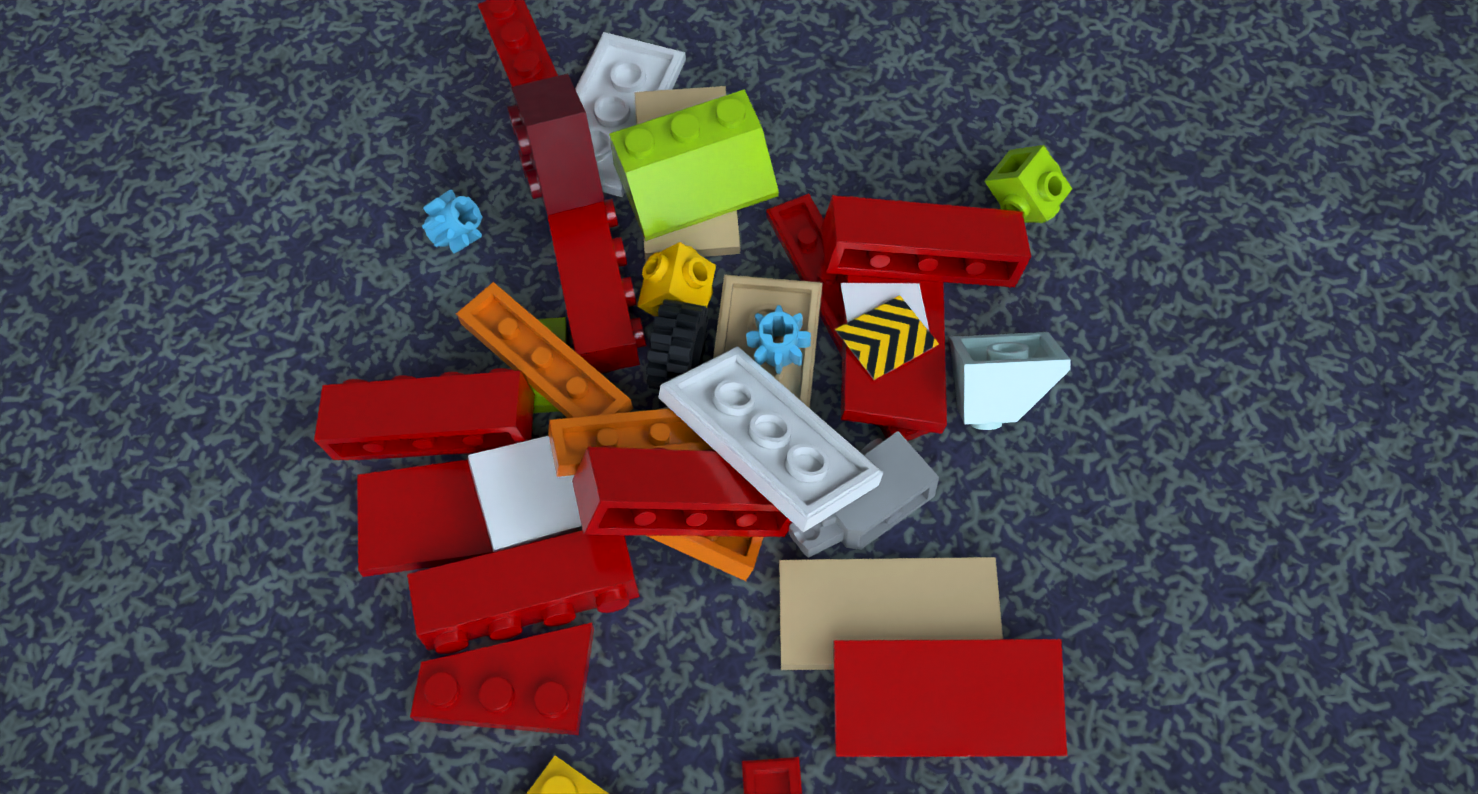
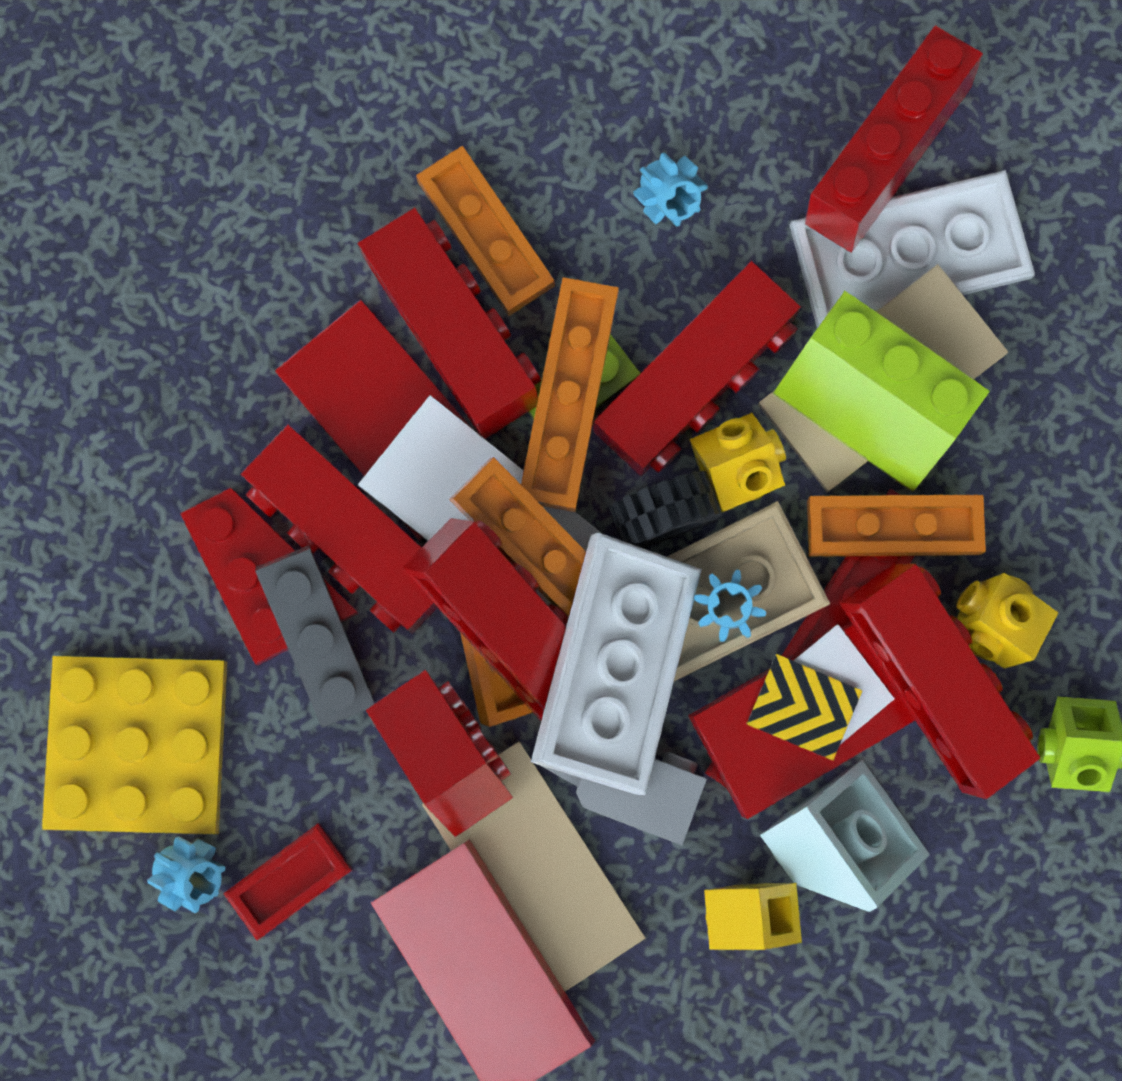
camera: 55 degrees right, 20 degrees up
dark red brick [507,74,605,215] -> none
none -> dark grey plate [255,545,375,728]
none -> red brick [366,670,513,837]
none -> orange plate [416,145,555,316]
none -> yellow brick [704,883,802,950]
none -> orange plate [807,495,986,556]
none -> yellow brick [956,573,1058,669]

